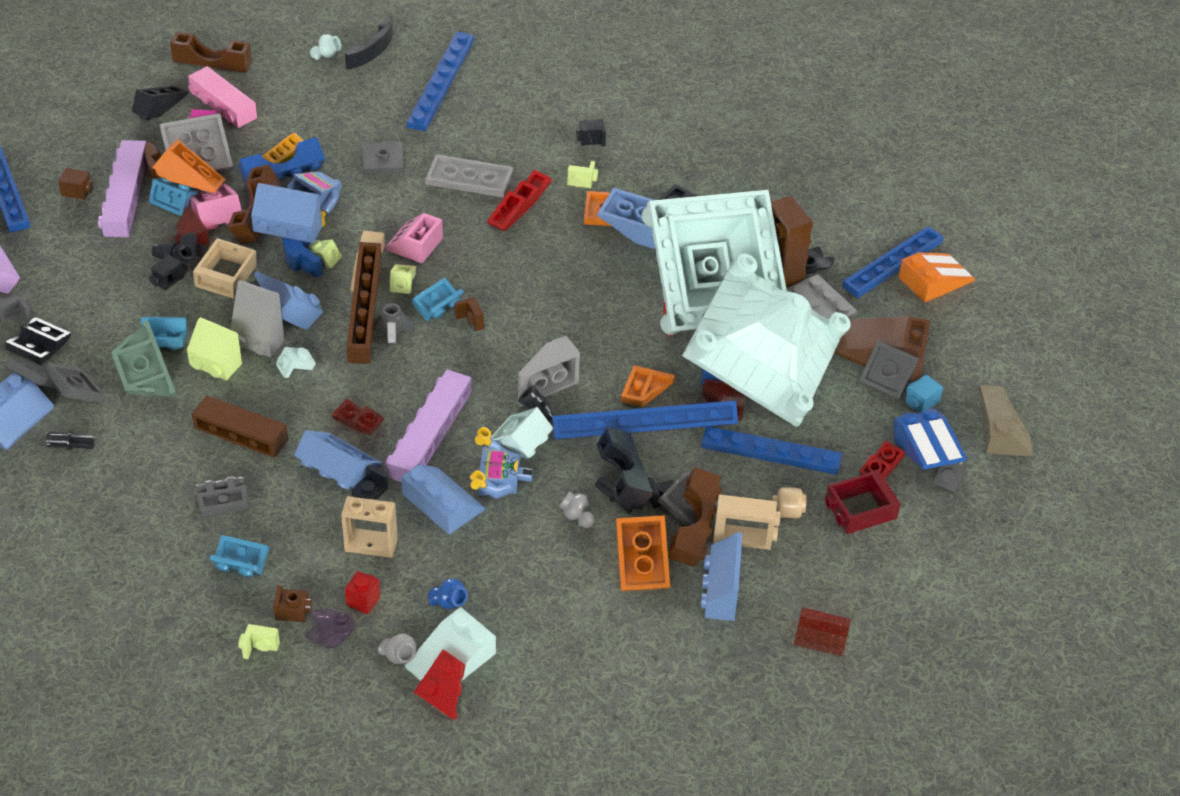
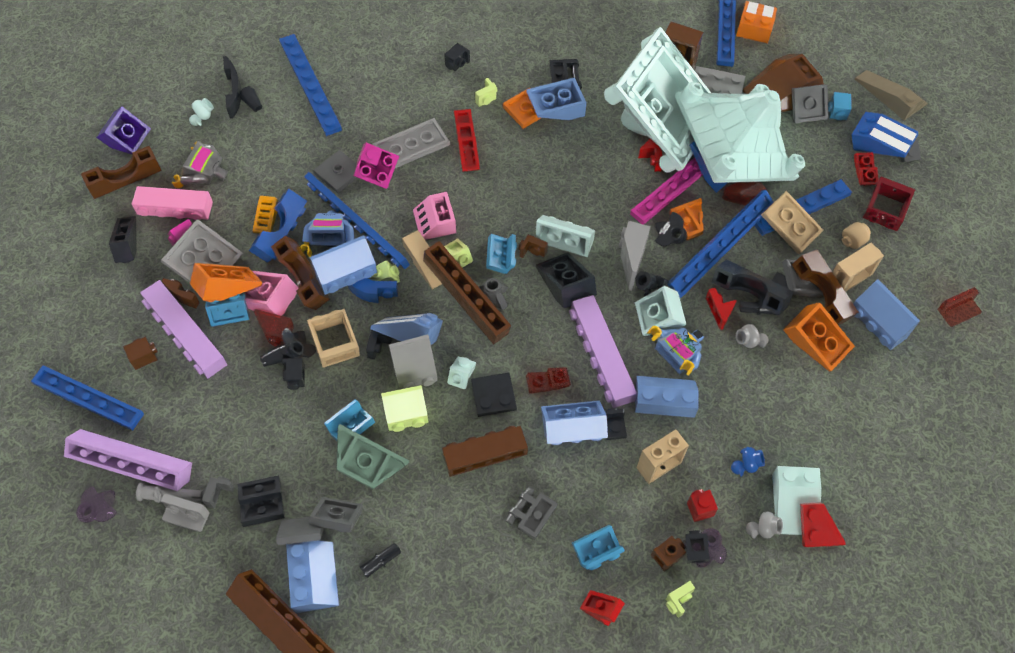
camera: 40 degrees left, 15 degrees up
none -> dark purple slope [96,106,151,154]
none -> flat silver torso [172,141,228,188]
none -> black cone [239,86,263,112]
none -> blue plate [304,172,410,269]
none -> dark pink slope [353,142,399,189]
none -> black plate [471,372,517,417]
none -> light aqua slope [536,215,595,257]
none -> black slope [536,252,597,308]
none -> red slope [580,590,625,626]
none -> dark pink plate [630,158,703,225]
none -> black plate [655,212,687,246]
none -> black brick [685,530,710,564]
none -> red slope [705,288,737,330]
none -> tan tile [761,191,824,254]

